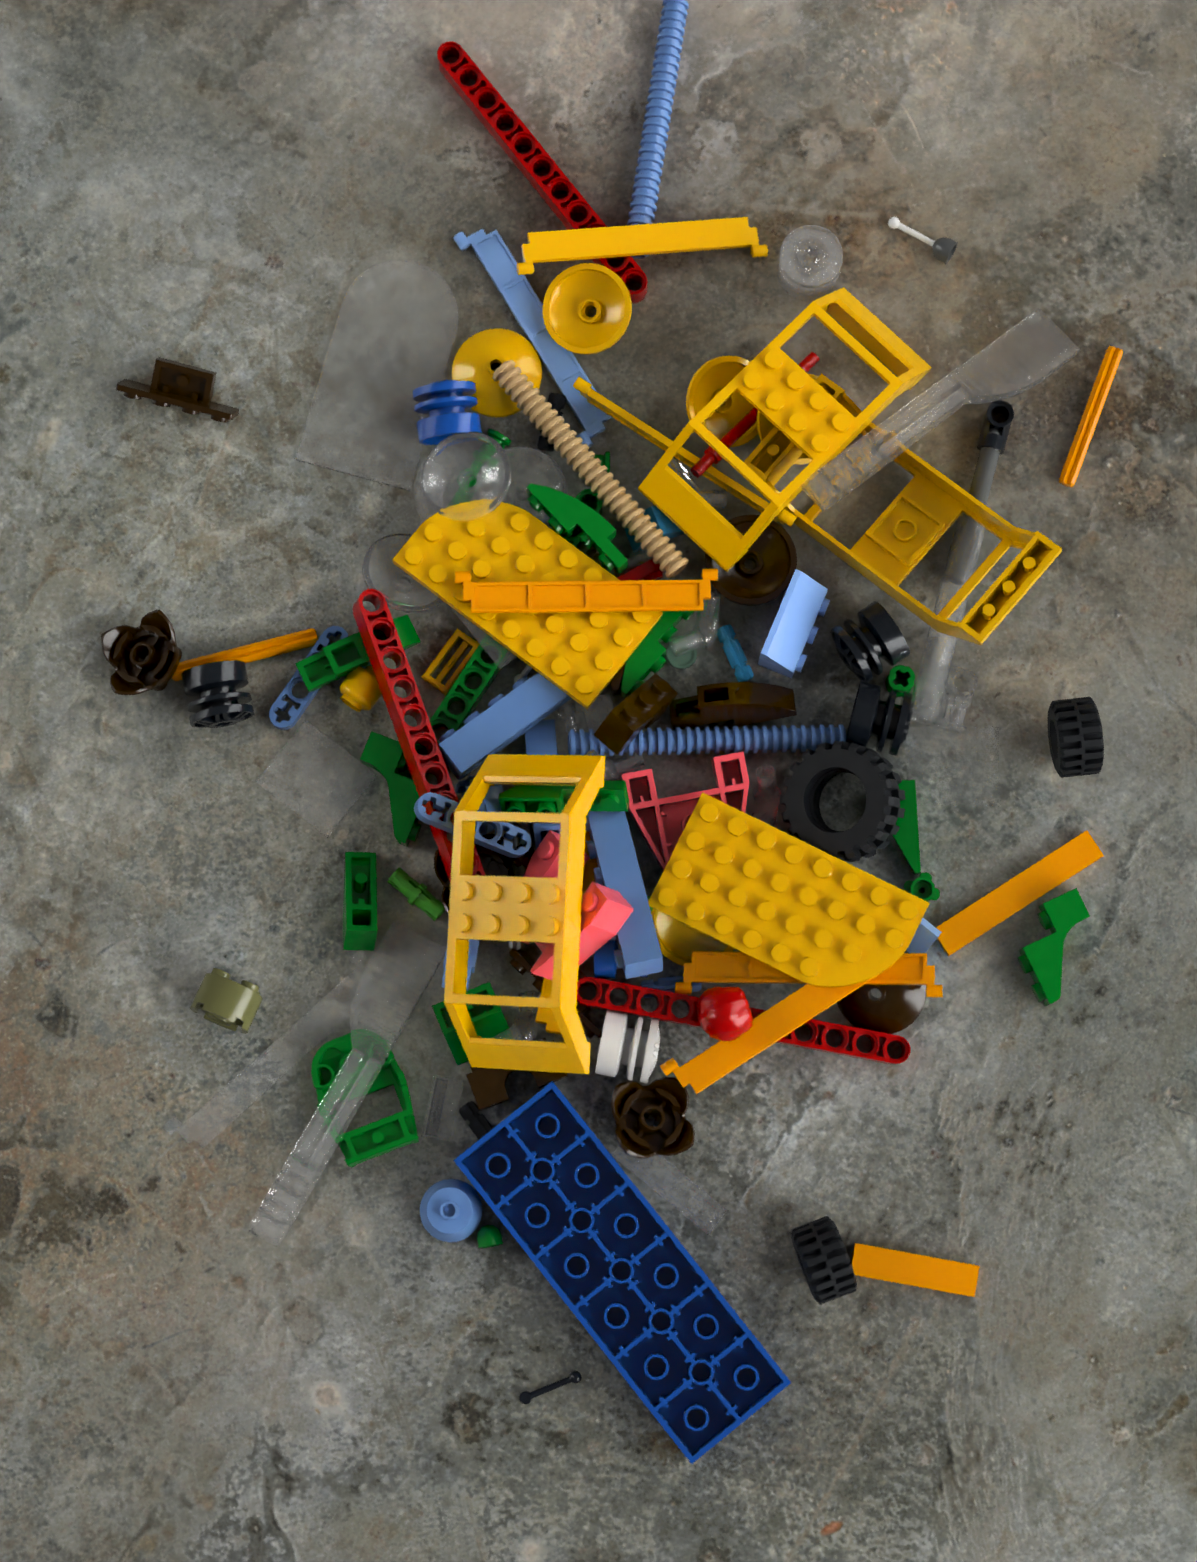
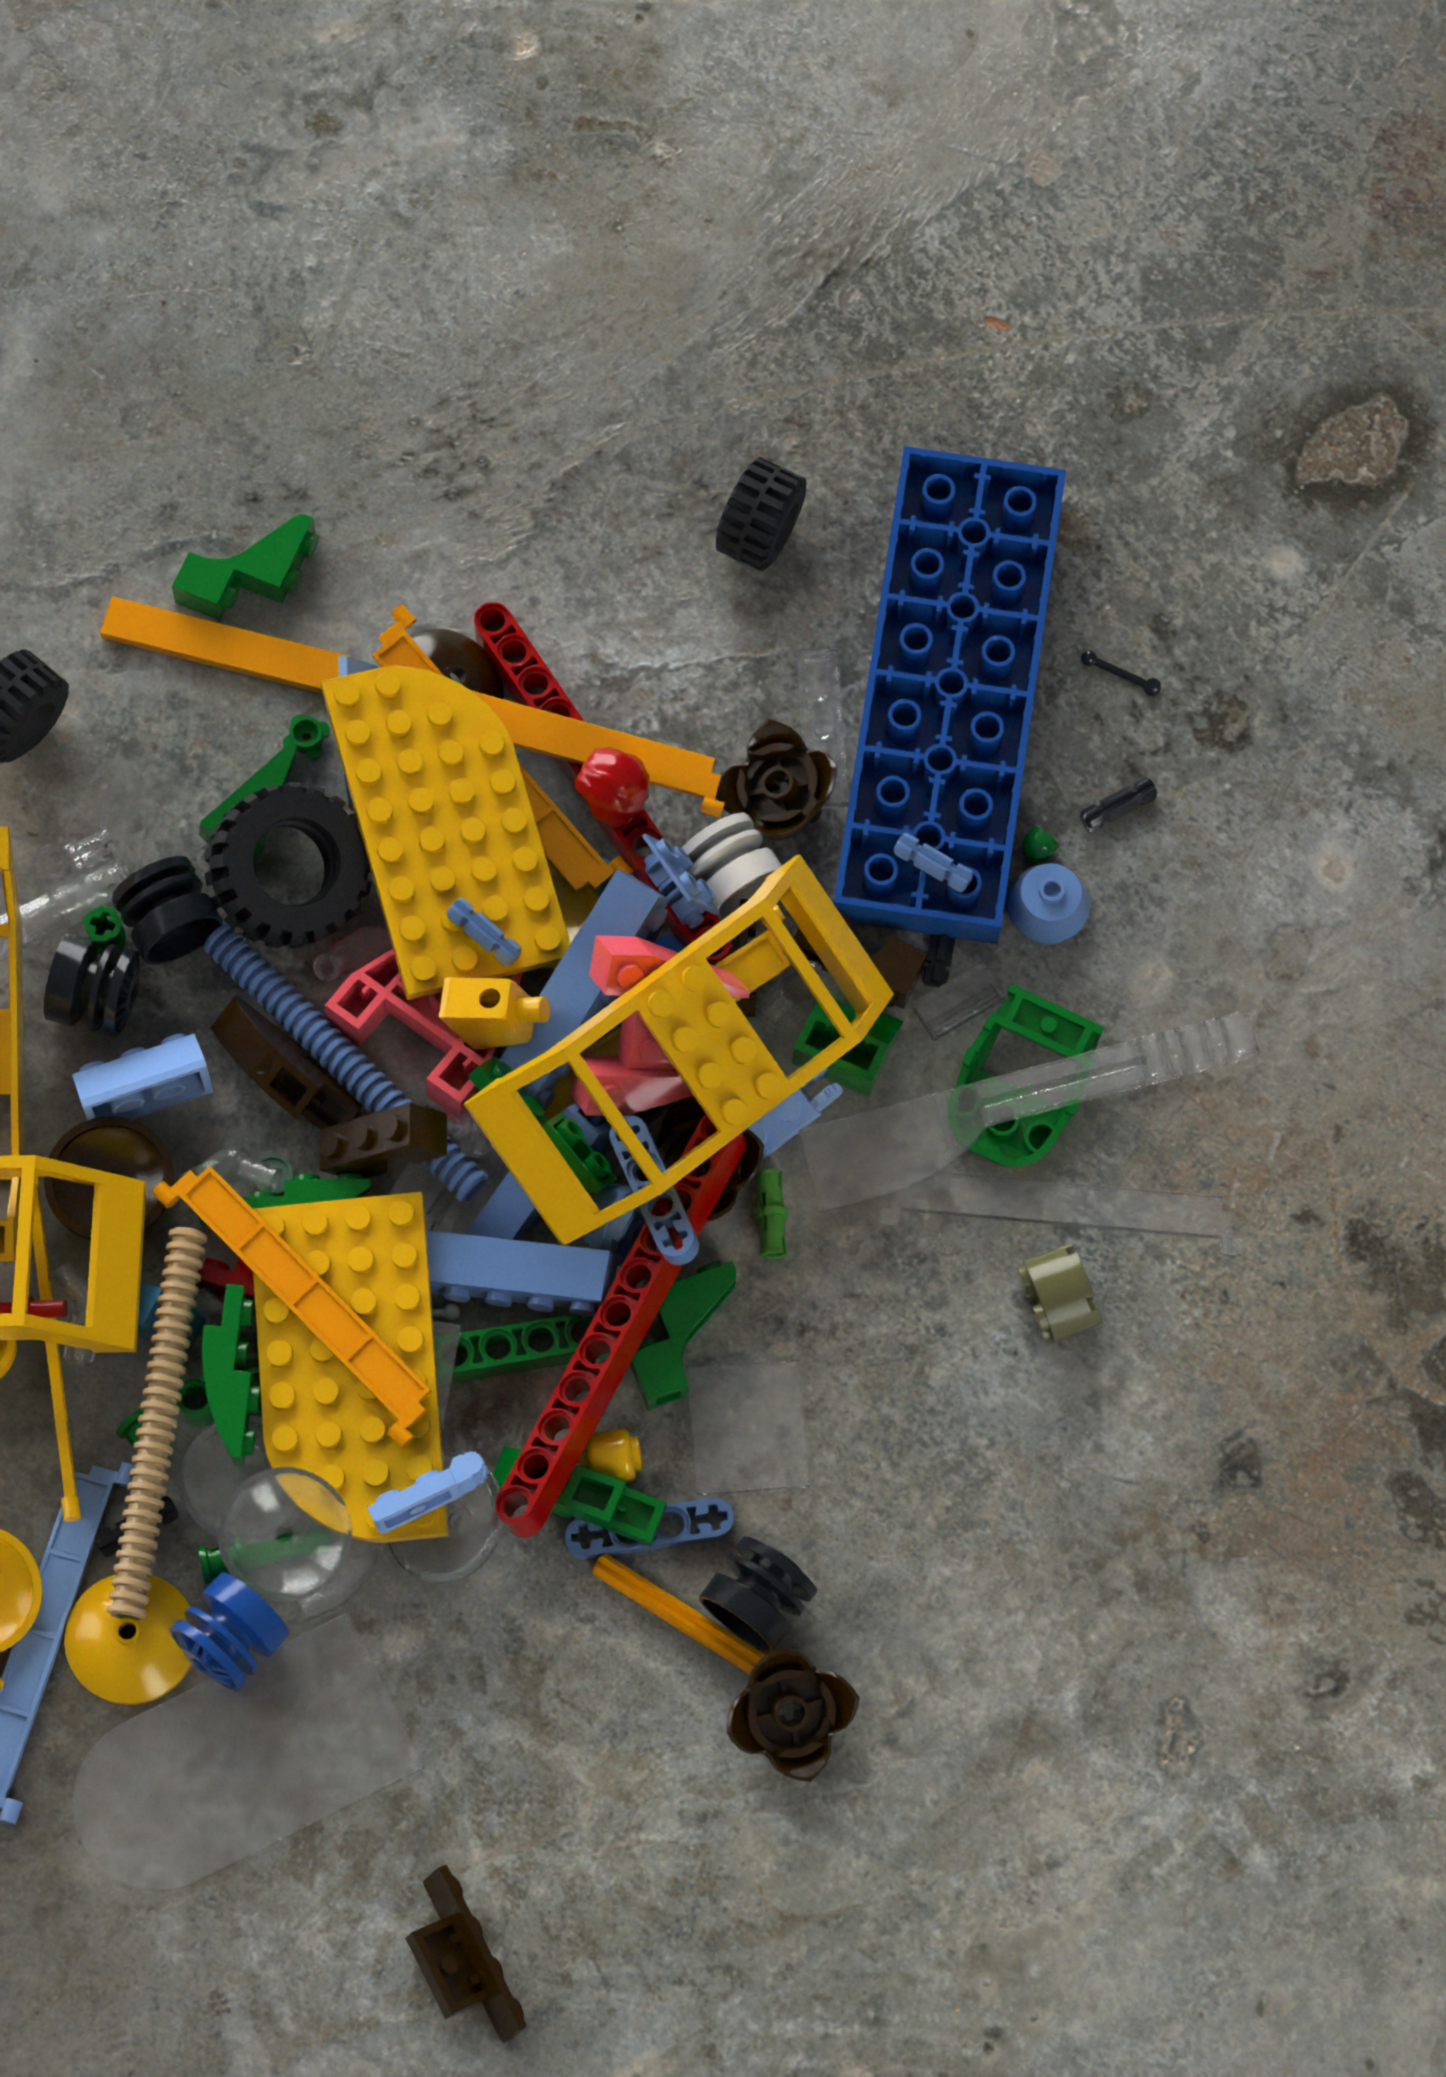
camera: 140 degrees left, 10 degrees down
green slope [343,852,378,951] -> none
yellow tile [421,628,479,696] -> none
dark azure axle [716,624,754,682] -> none
light orange tile [851,1243,980,1297] -> none
none -> light blue hinge [367,1451,489,1534]
none -> yellow torso [438,977,550,1050]
none -> medium blue axle [447,898,522,967]
none -> medium blue hinge [642,834,720,929]
none -> medium blue axle [894,833,973,892]
none -> black axle [1080,777,1158,832]

